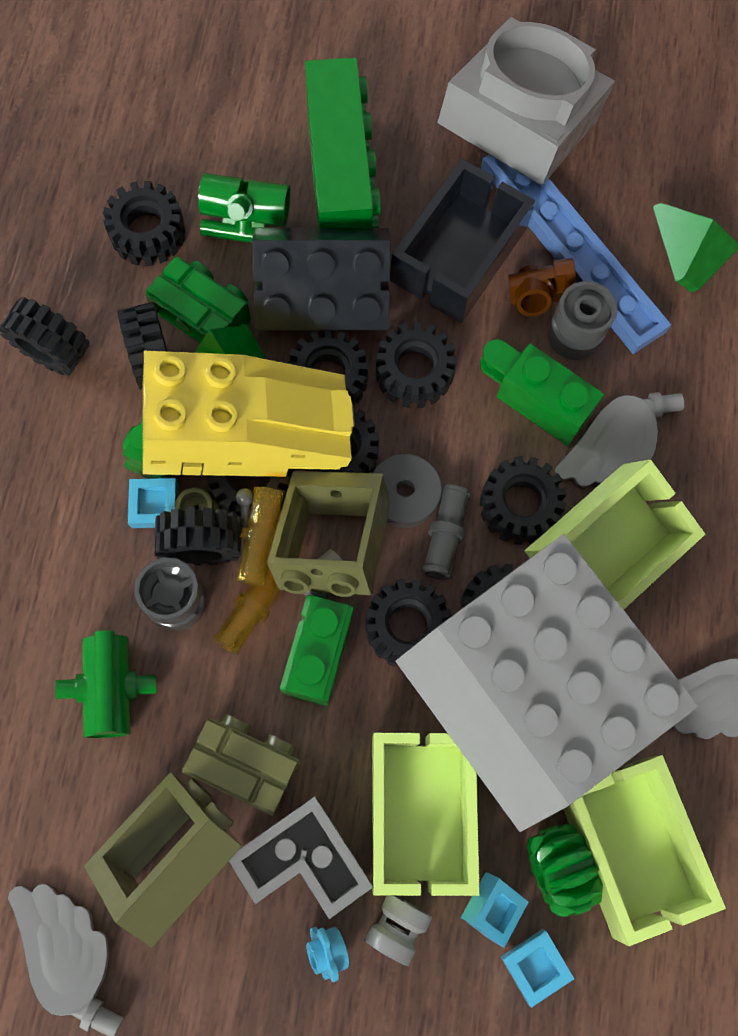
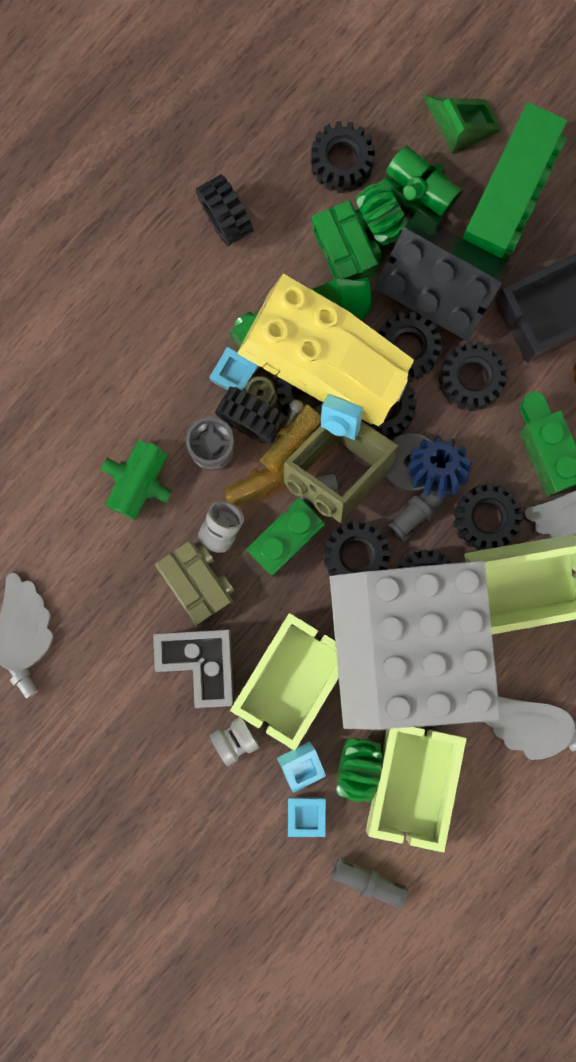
camera: 35 degrees right, 10 degrees up
olive window [84,772,242,948] -> none
black tyre [117,302,168,390] -> none
medium azure plate [306,926,349,982] -> none
none -> light grey wheel [198,501,244,553]
none -> medium azure plate [321,394,363,440]
none -> dark grey pin [330,857,409,910]
none -> green gear [356,181,408,246]
none -> dark blue gear [408,435,472,500]
none -> green slope [422,94,501,154]

